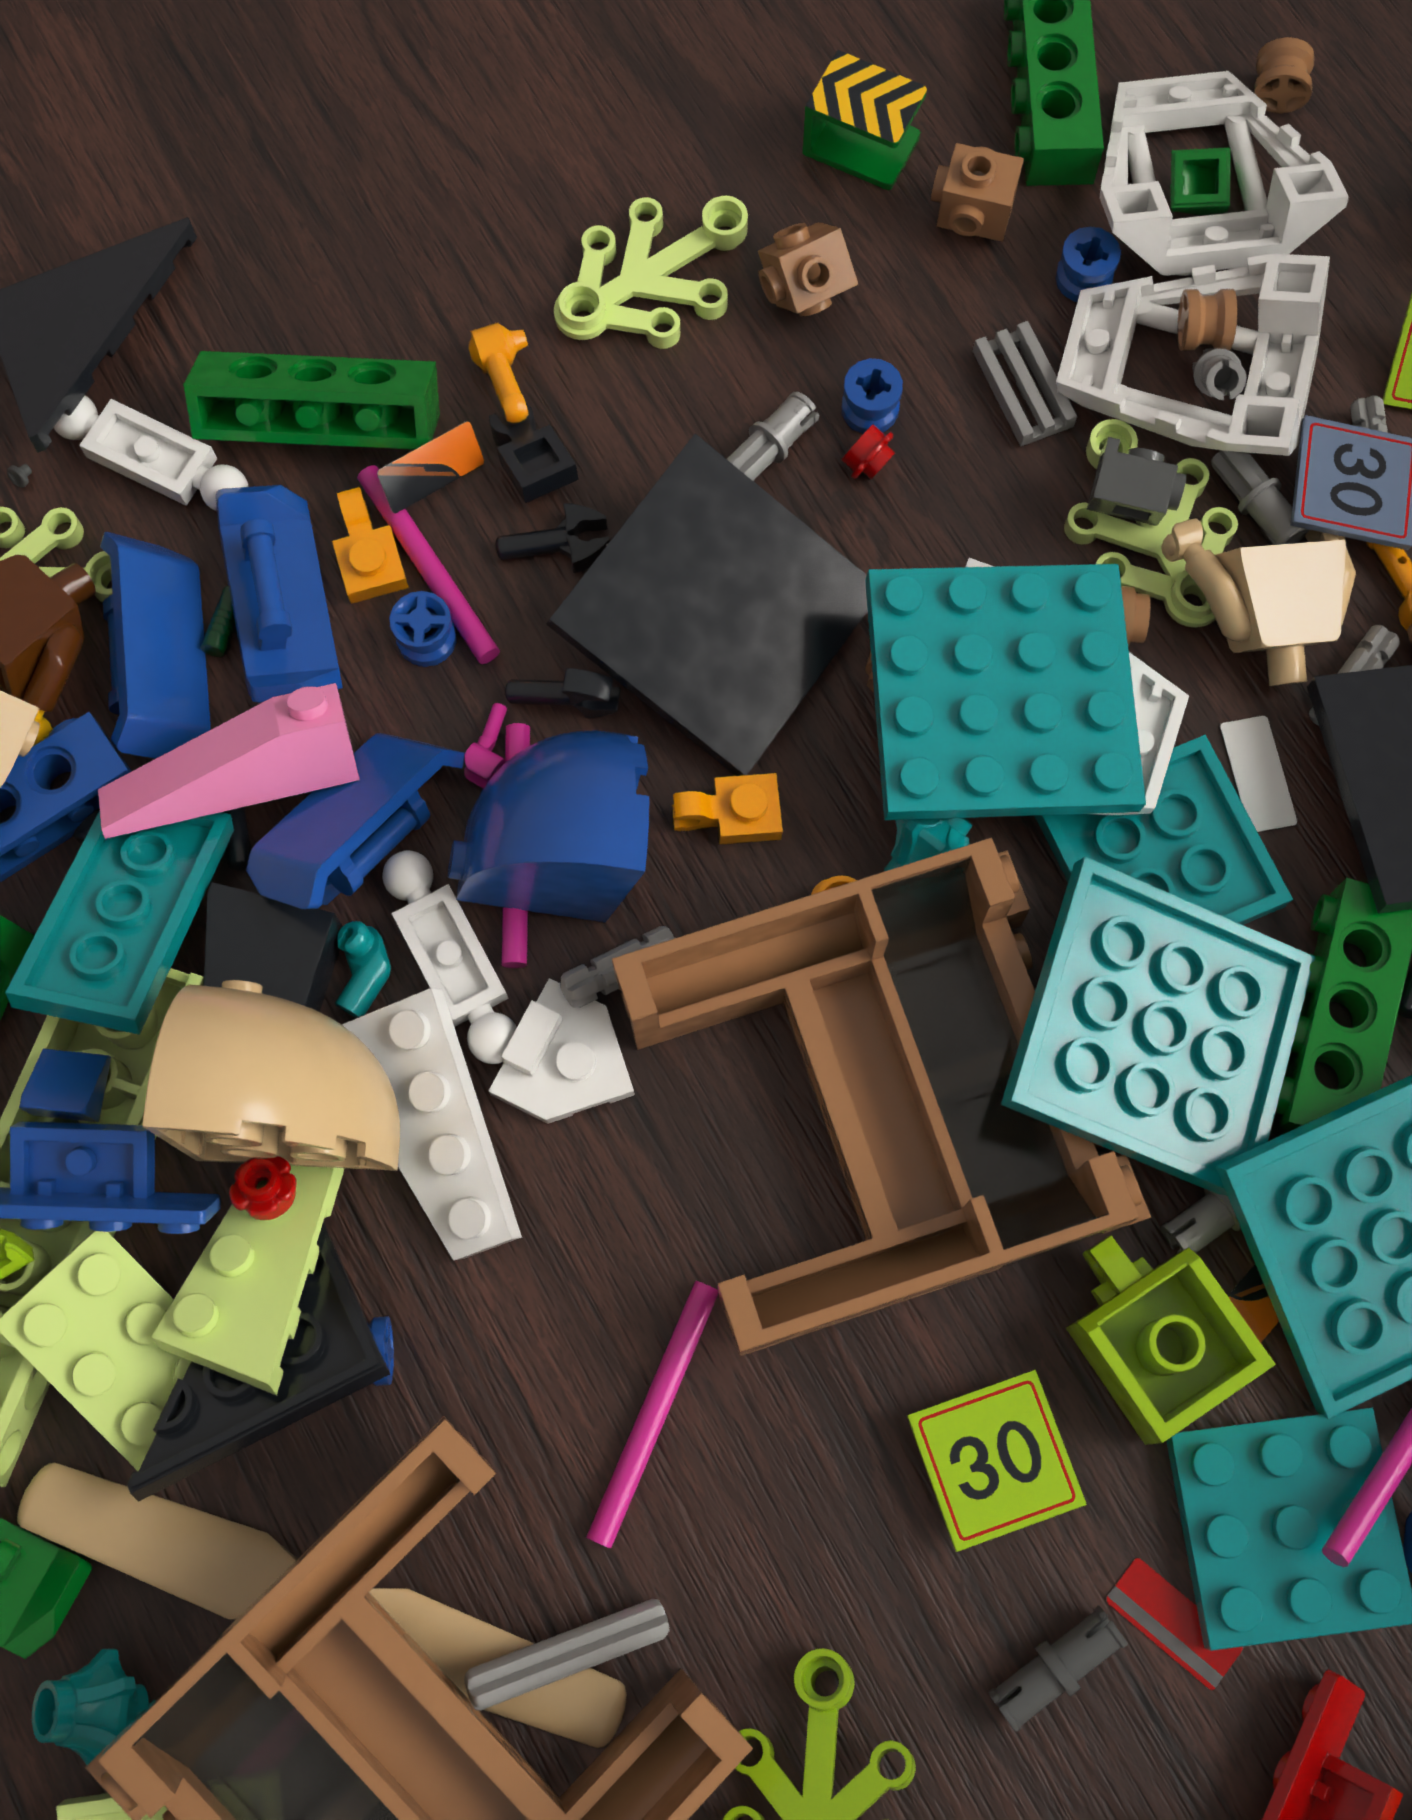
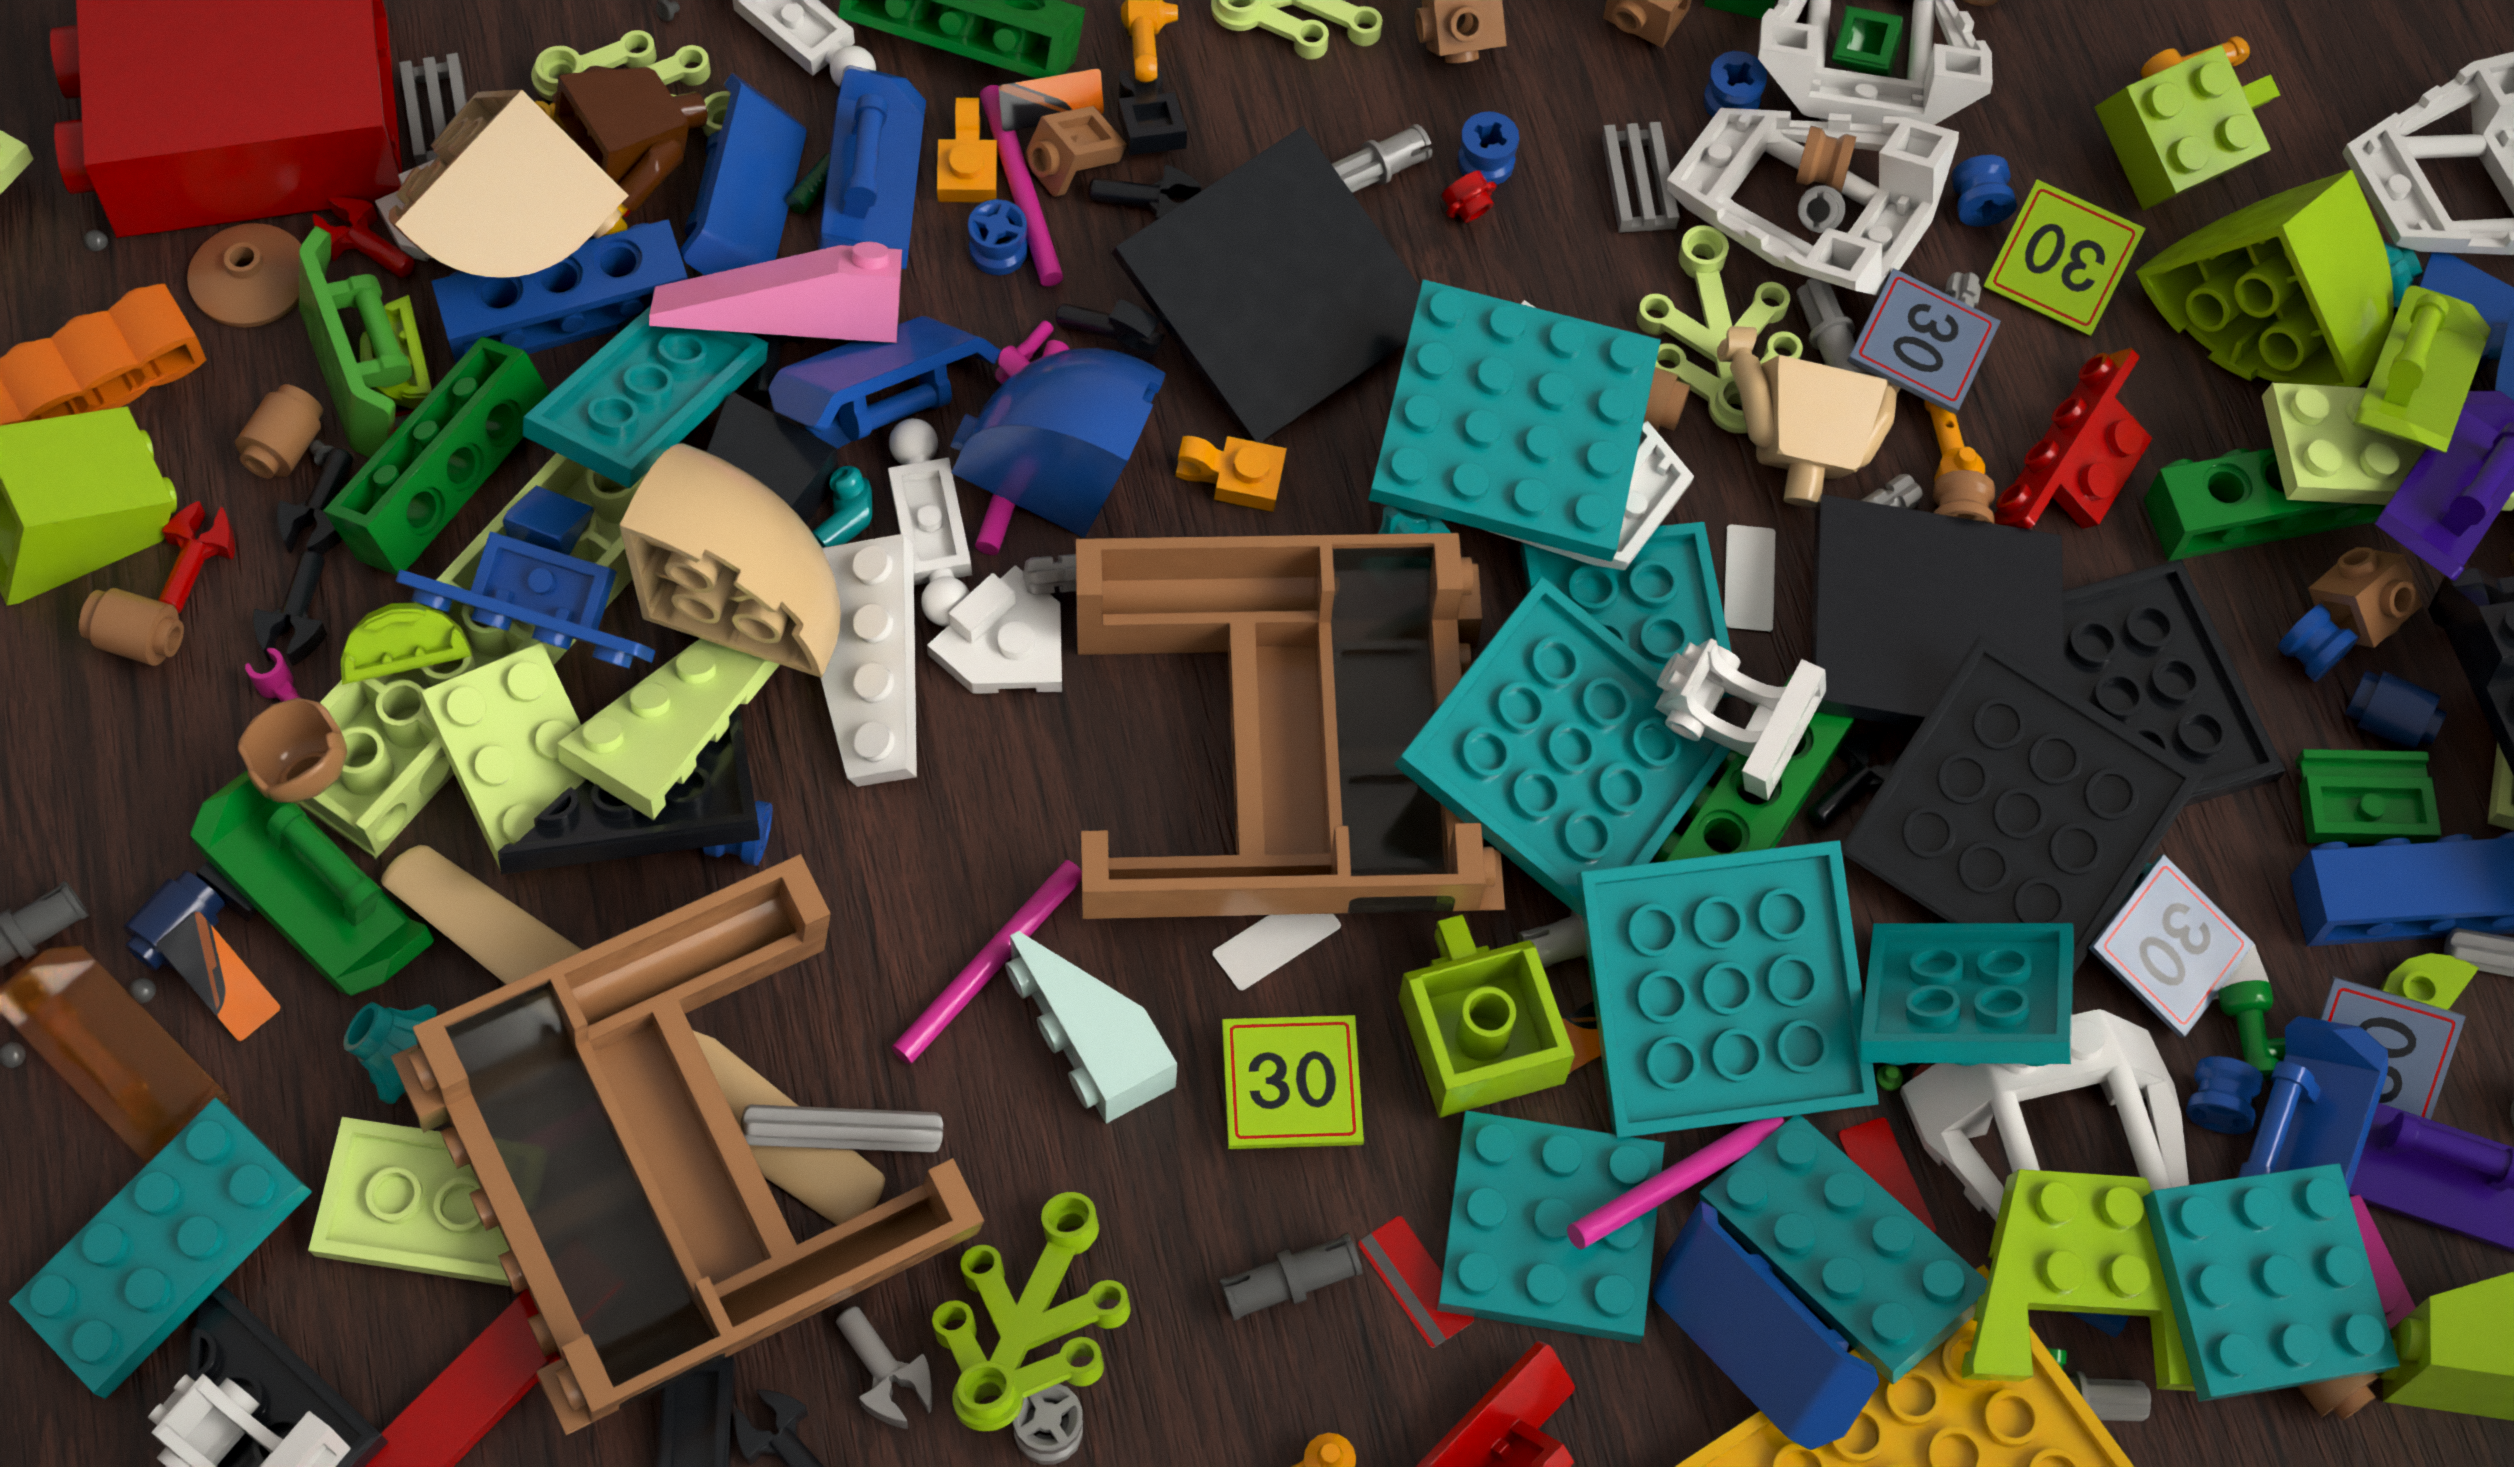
camera: 10 degrees right, 10 degrees down
red plate [229,1156,297,1220] -> none
dark grey brick [1087,437,1186,526] -> none
none -> light aqua slope [1005,931,1177,1123]
none -> medium nougat bracket [1024,106,1127,197]
none -> white sticker [1213,914,1341,991]
none -> white tile [1654,639,1826,801]
none -> blue wheel [1951,155,2017,227]

